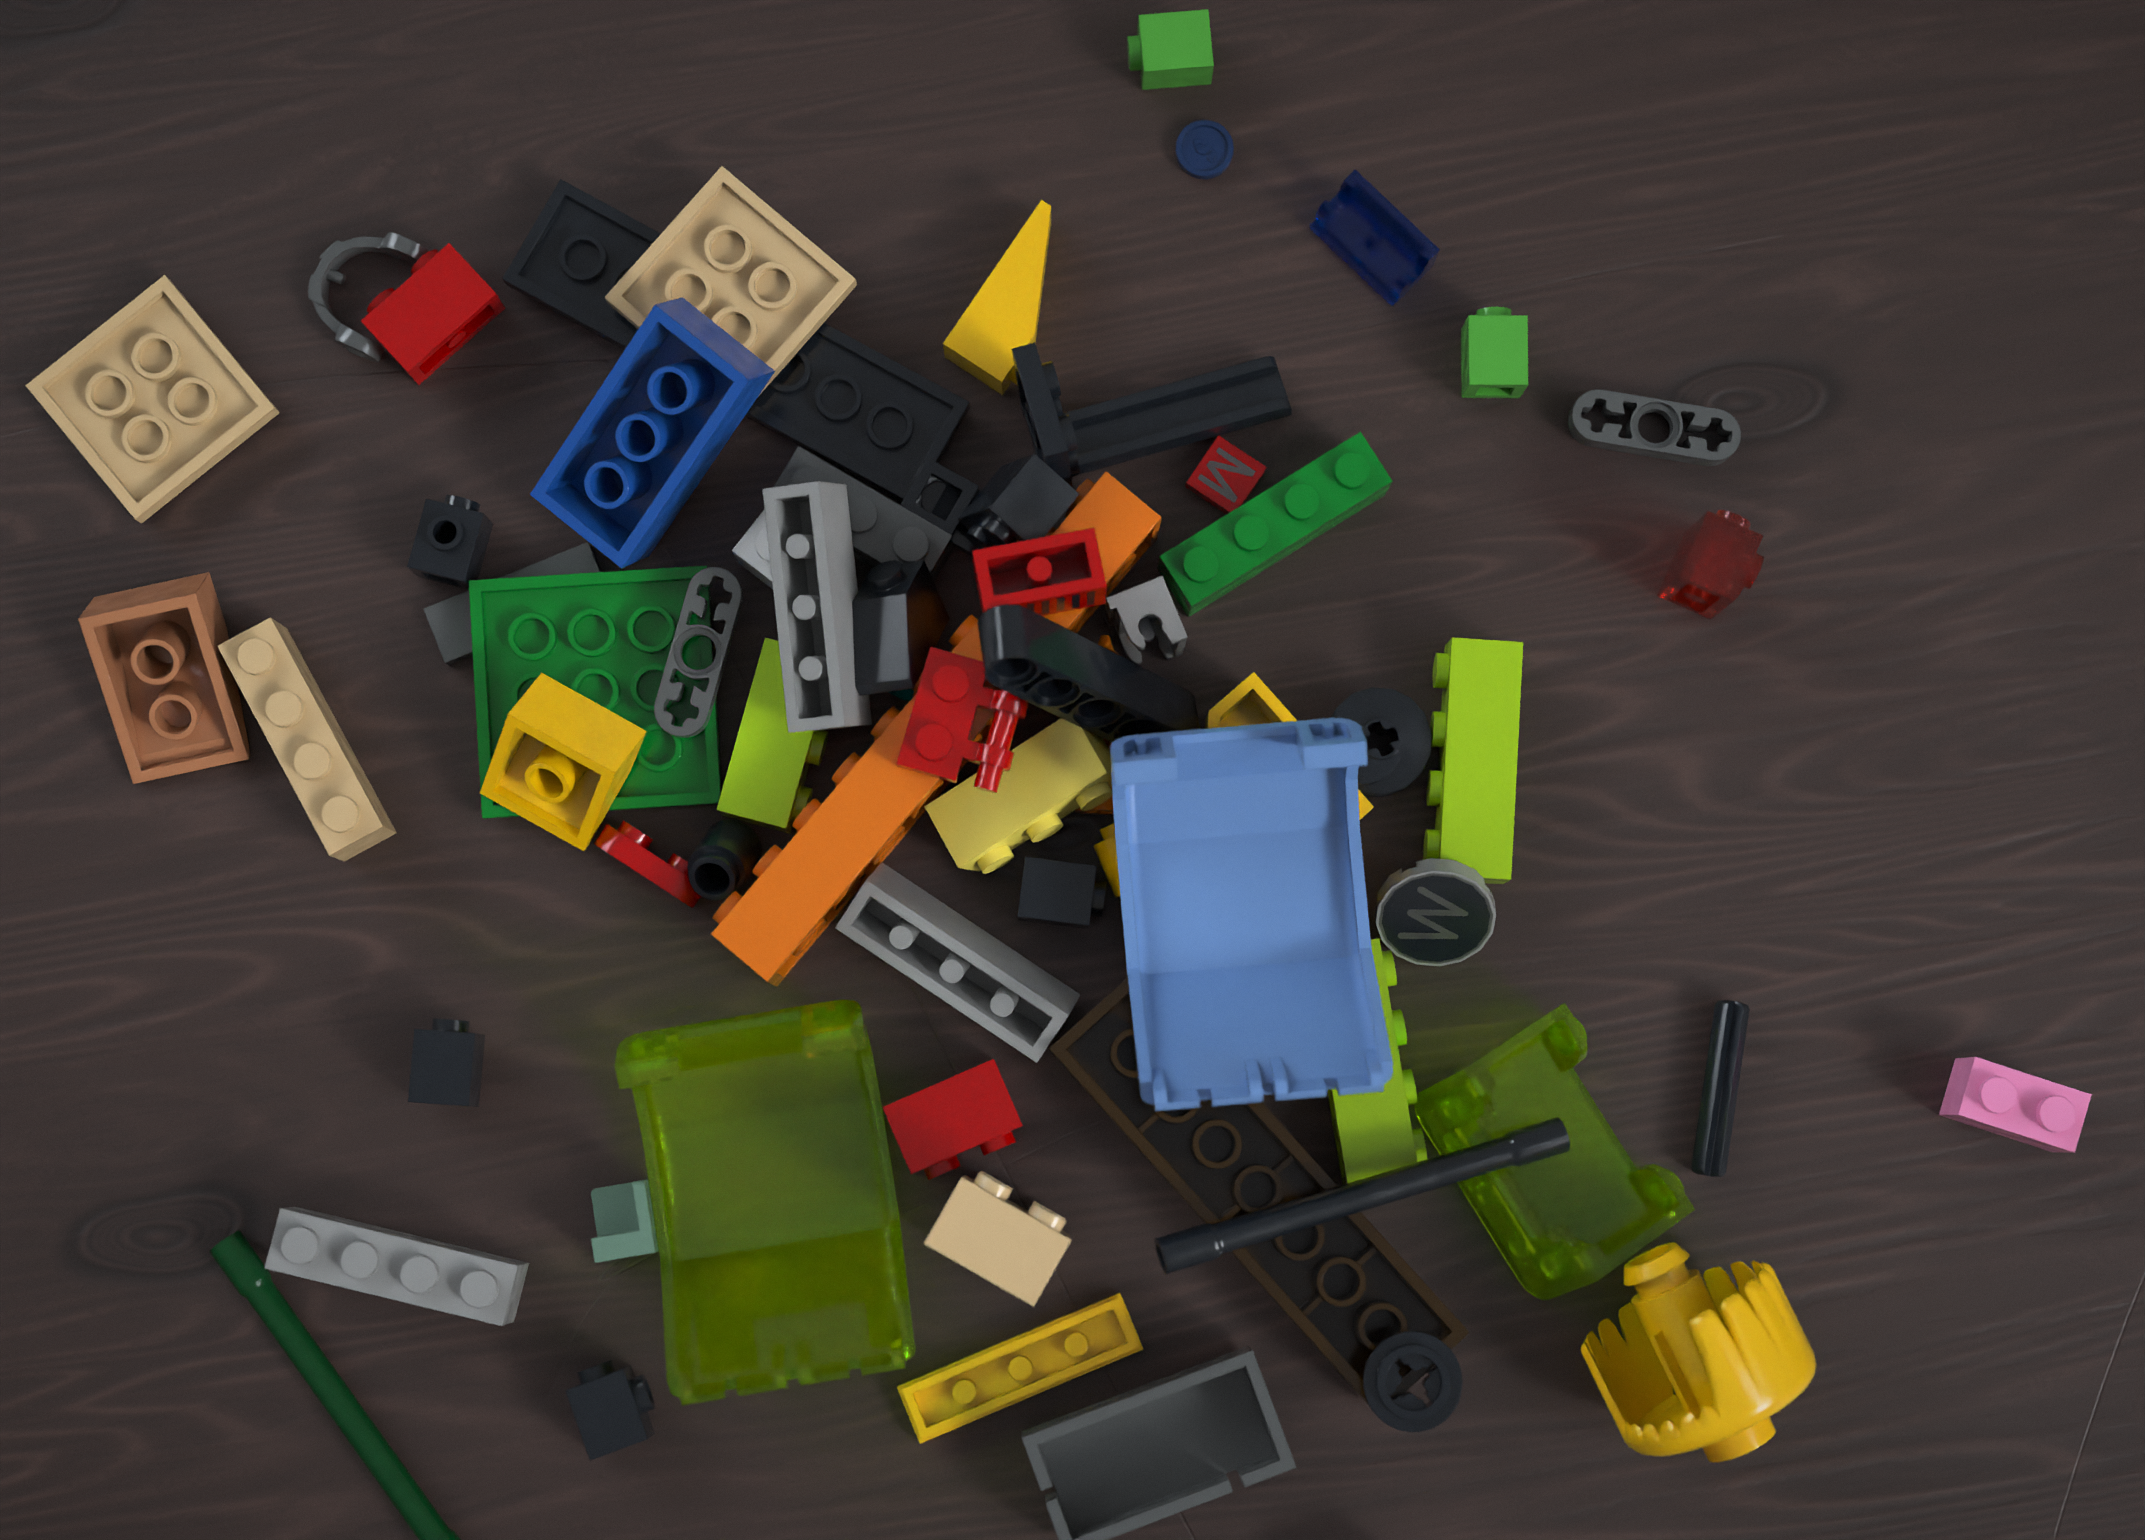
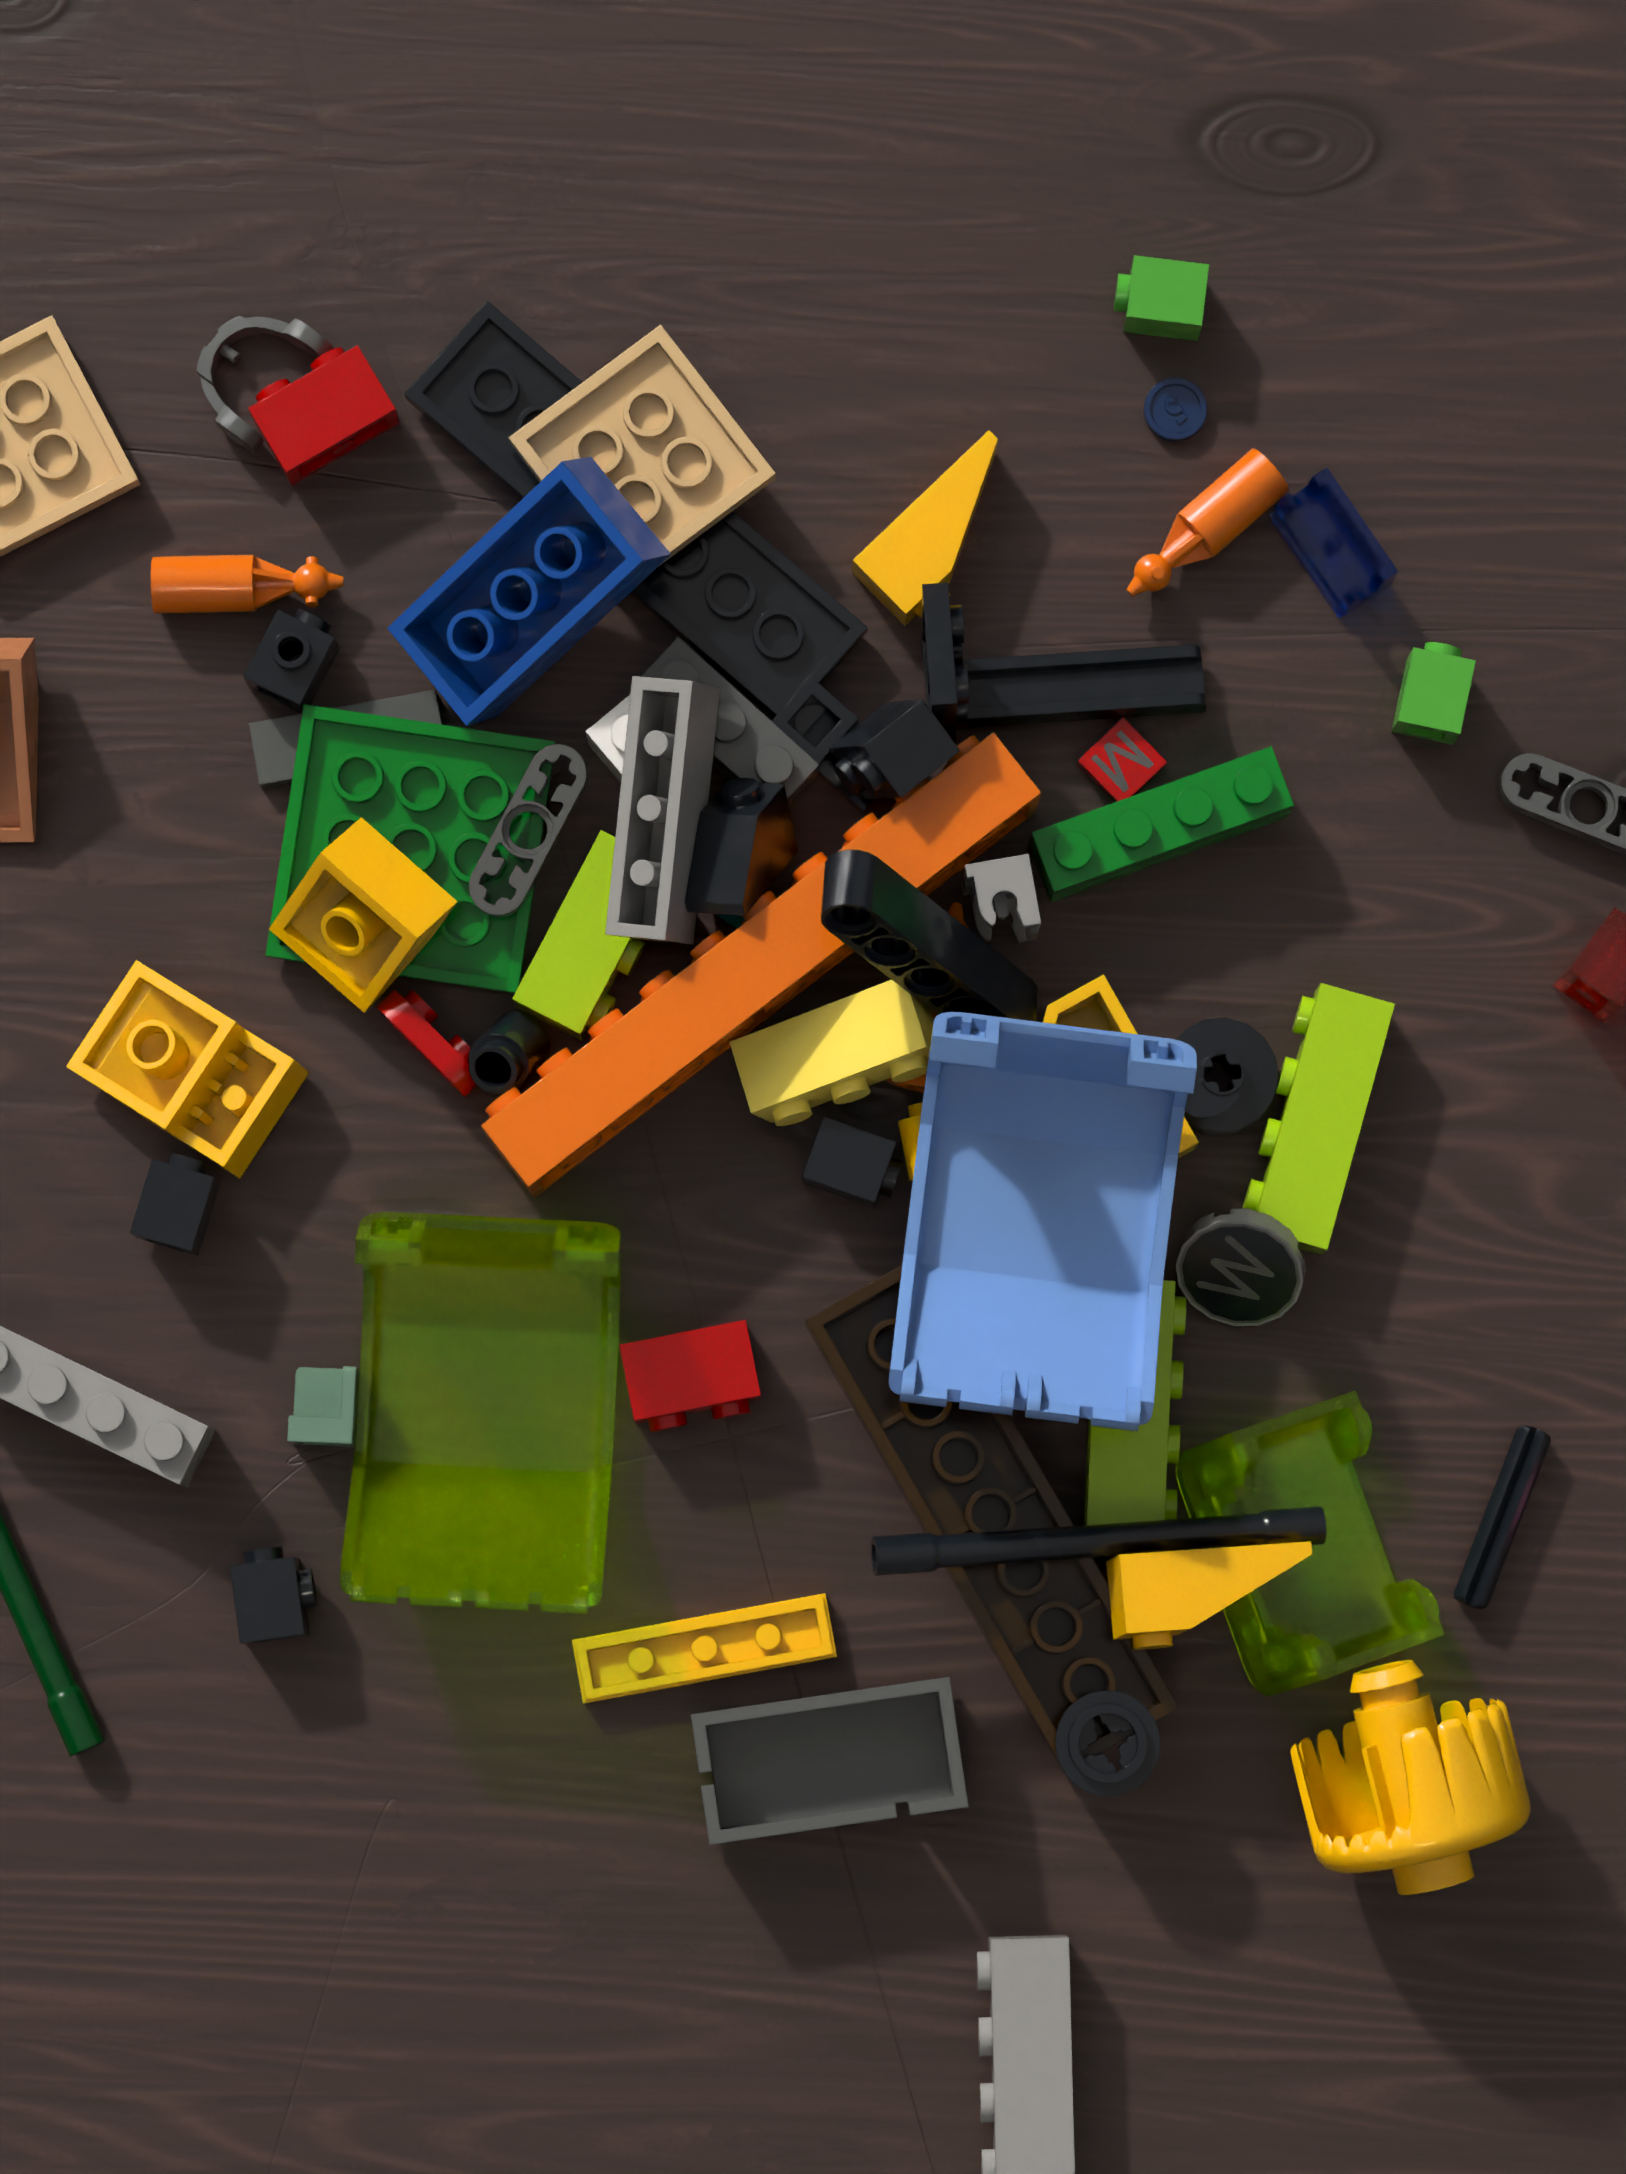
camera: 15 degrees right, 0 degrees up
tan brick [217,617,397,862] -> none
light grey brick [835,863,1080,1063] -> none
red plate [896,647,1029,793] -> none
tan brick [924,1171,1071,1307] -> none
red brick [972,527,1107,616] -> none
none -> yellow slope [66,960,310,1179]
none -> orange wheel [151,555,344,614]
none -> yellow slope [1106,1541,1312,1650]
none -> orange wheel [1126,448,1289,597]

